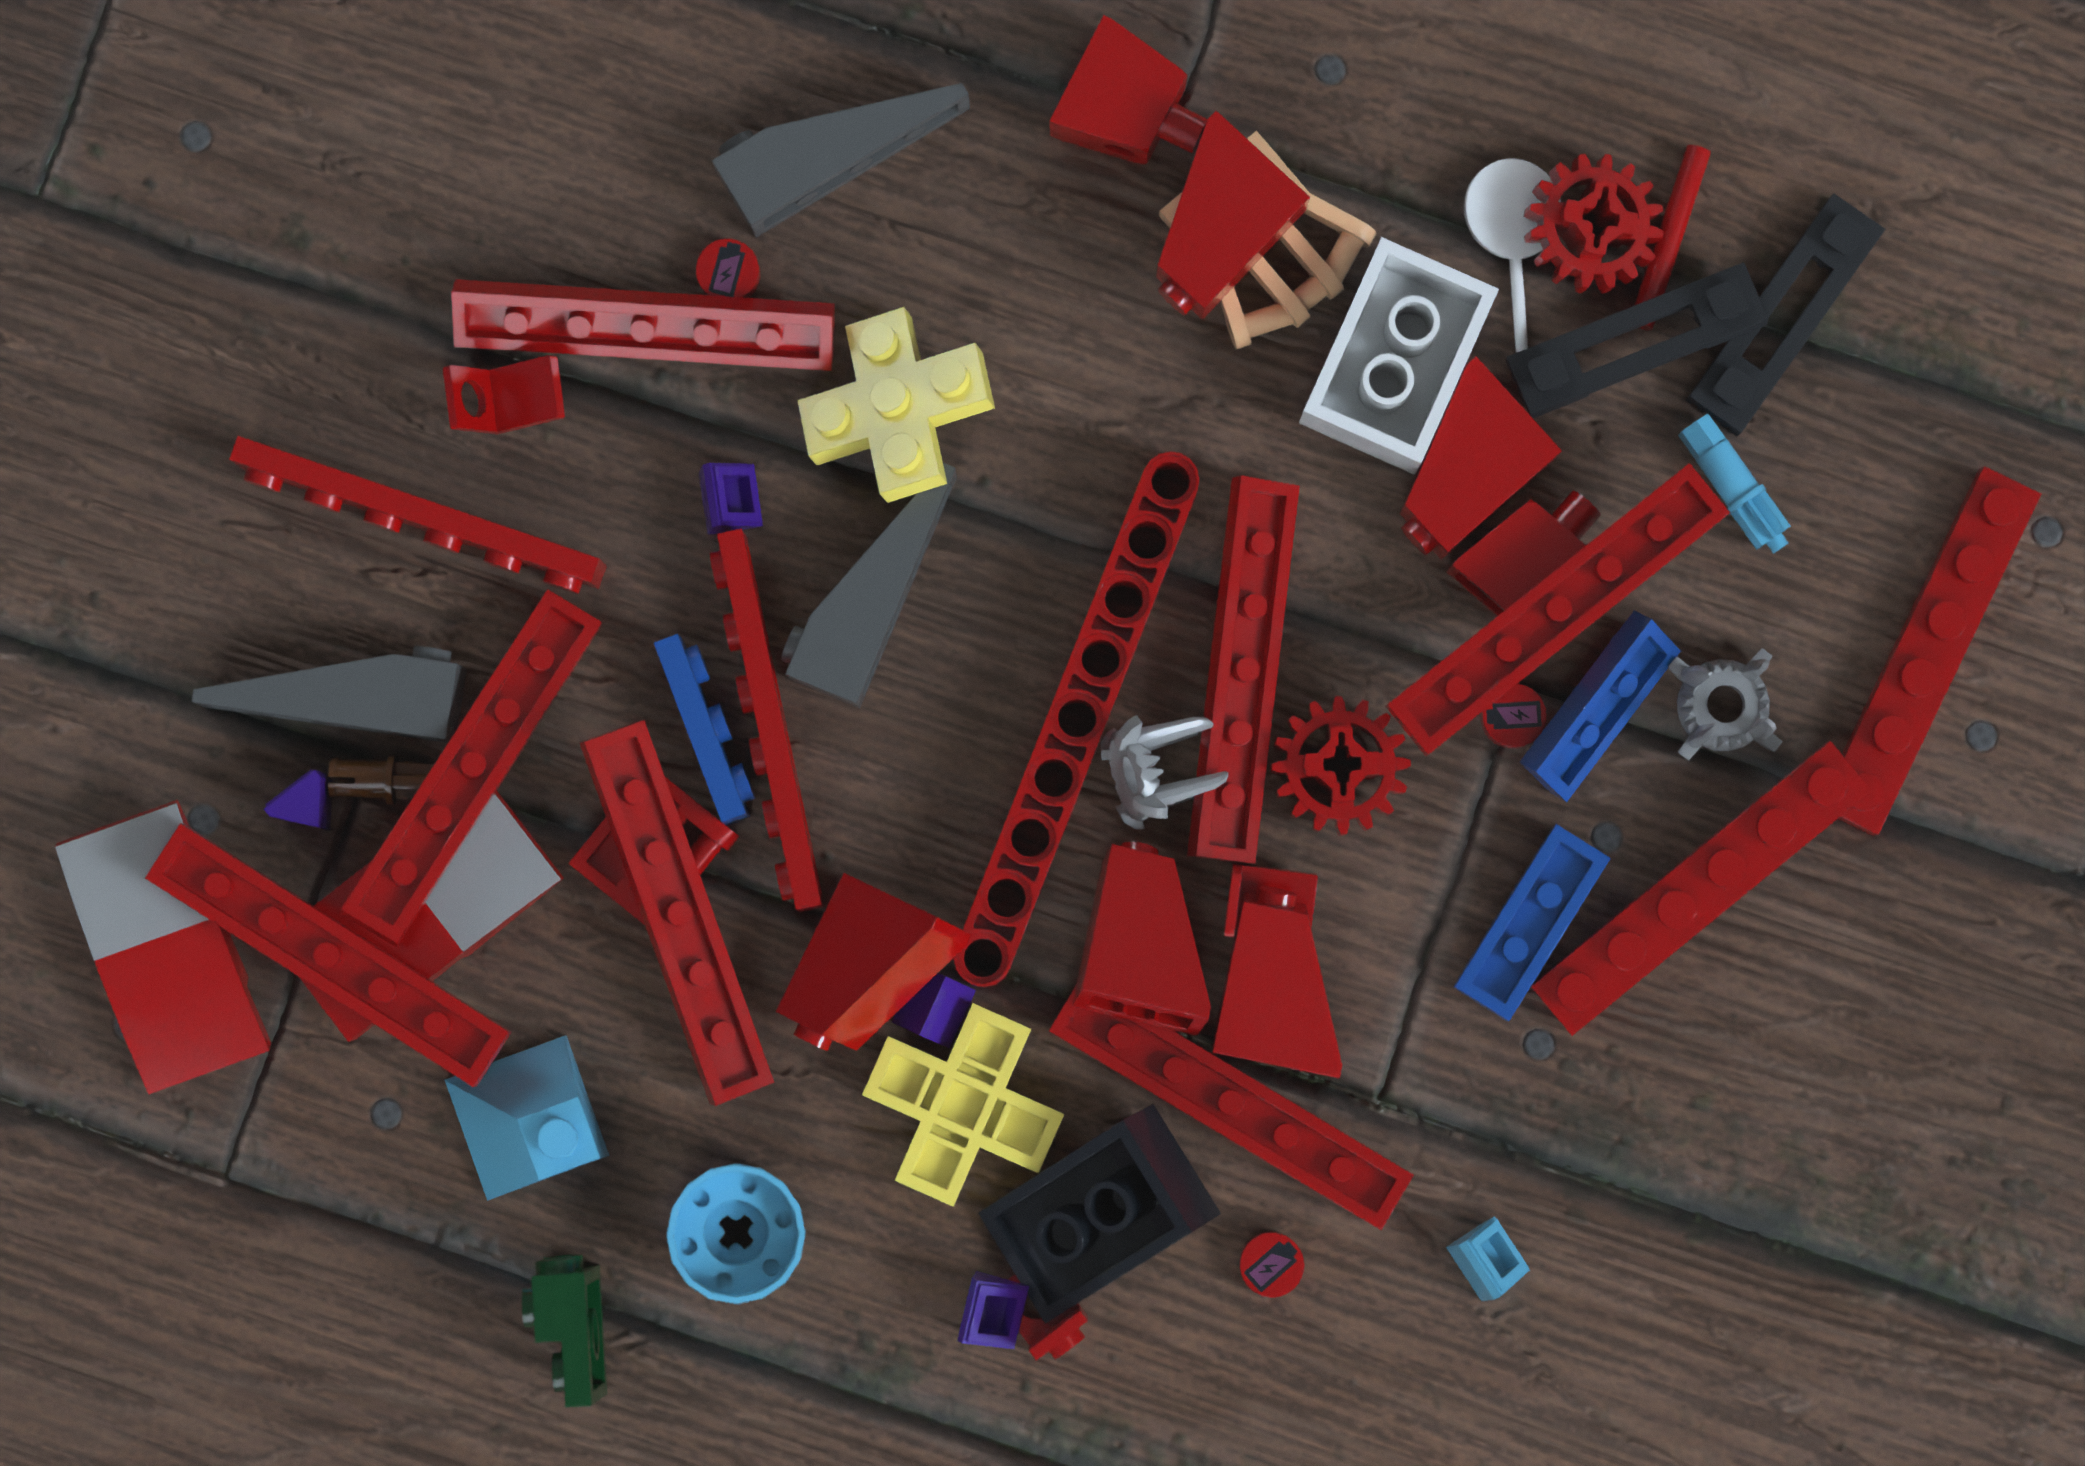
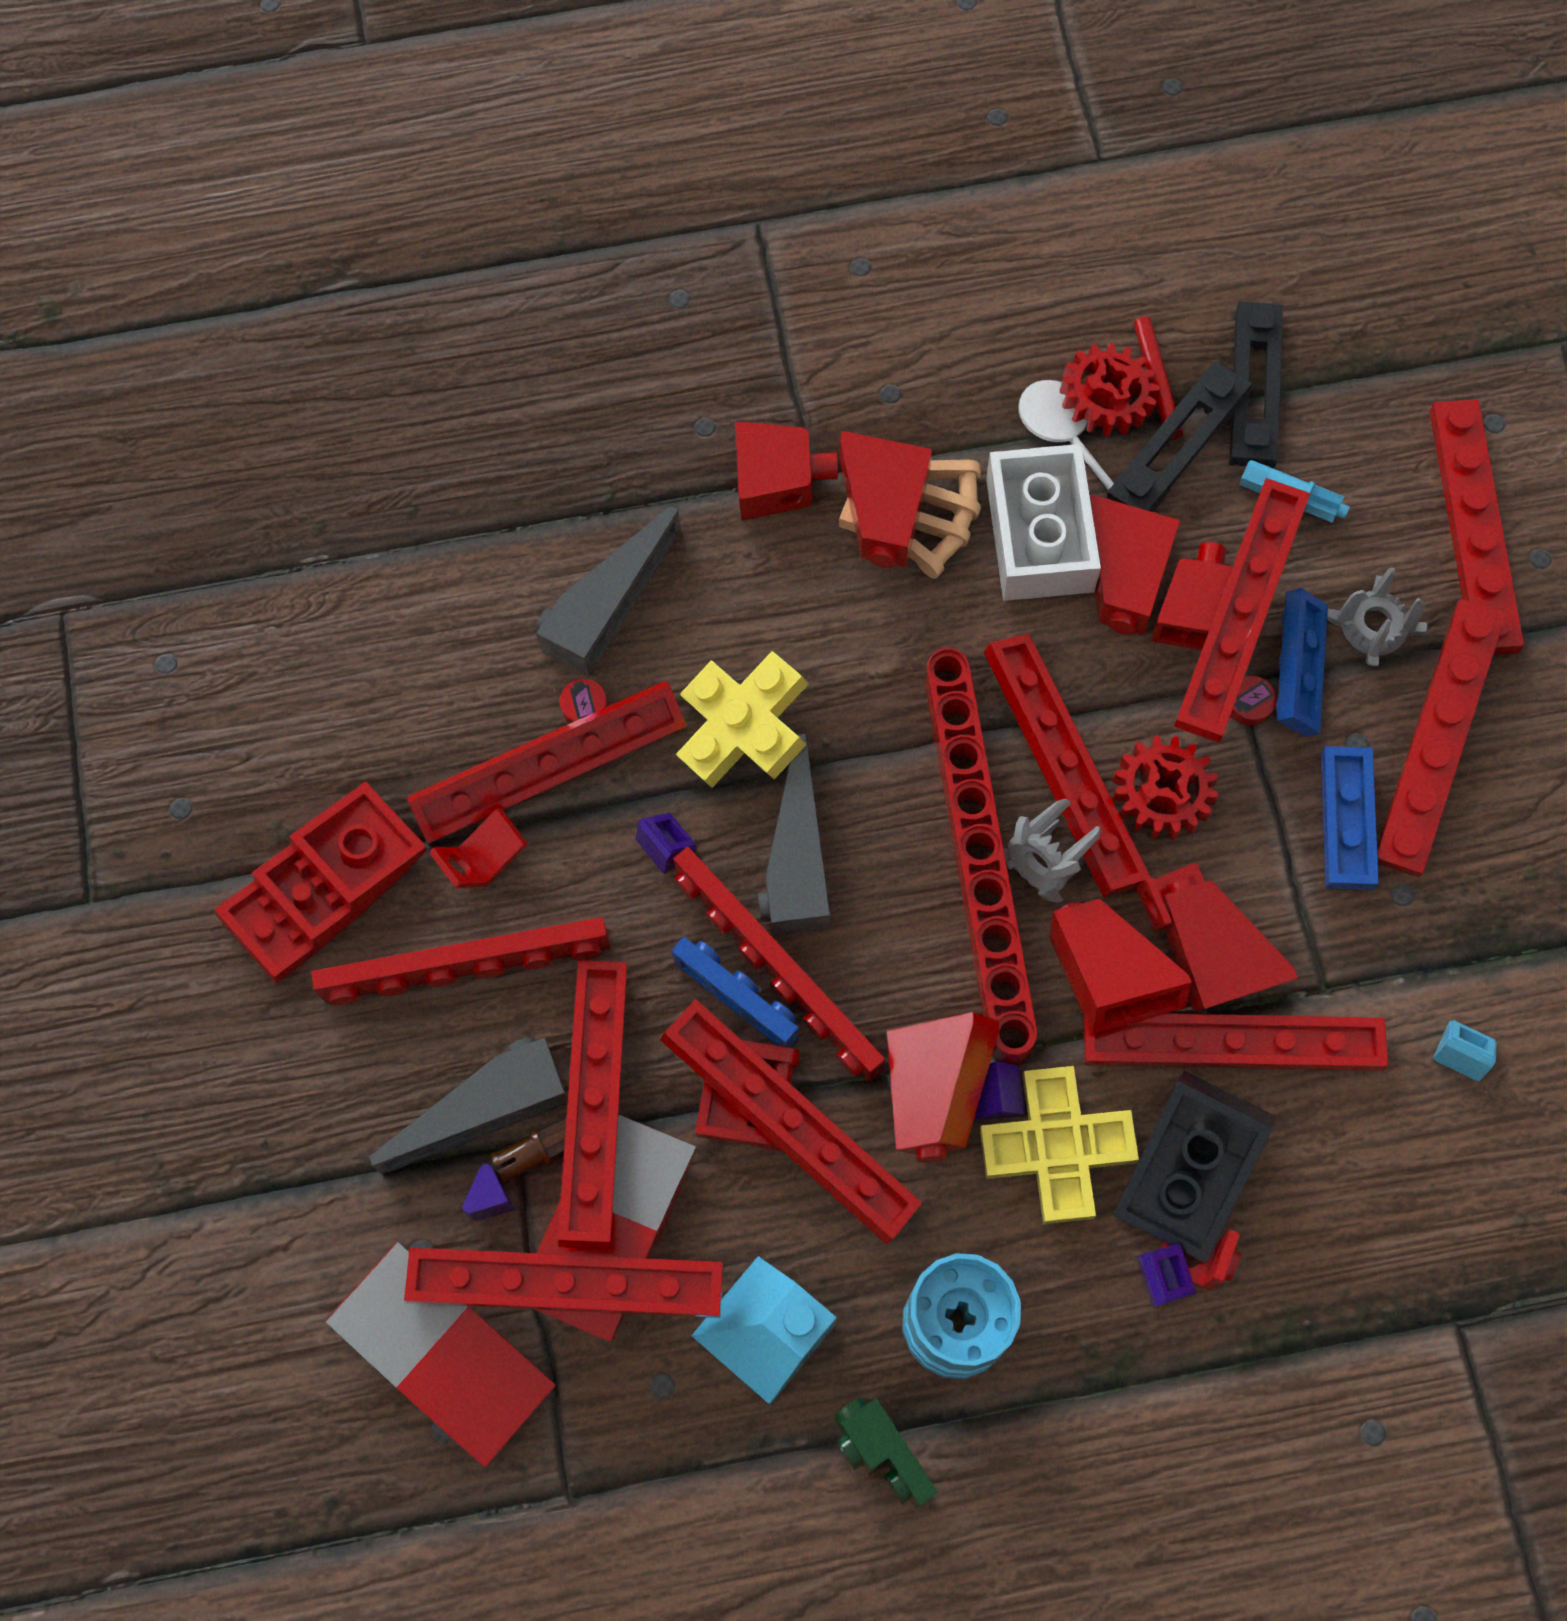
camera: 30 degrees left, 15 degrees down
tile [1239,1232,1304,1298] -> none
none -> red slope [214,782,427,984]

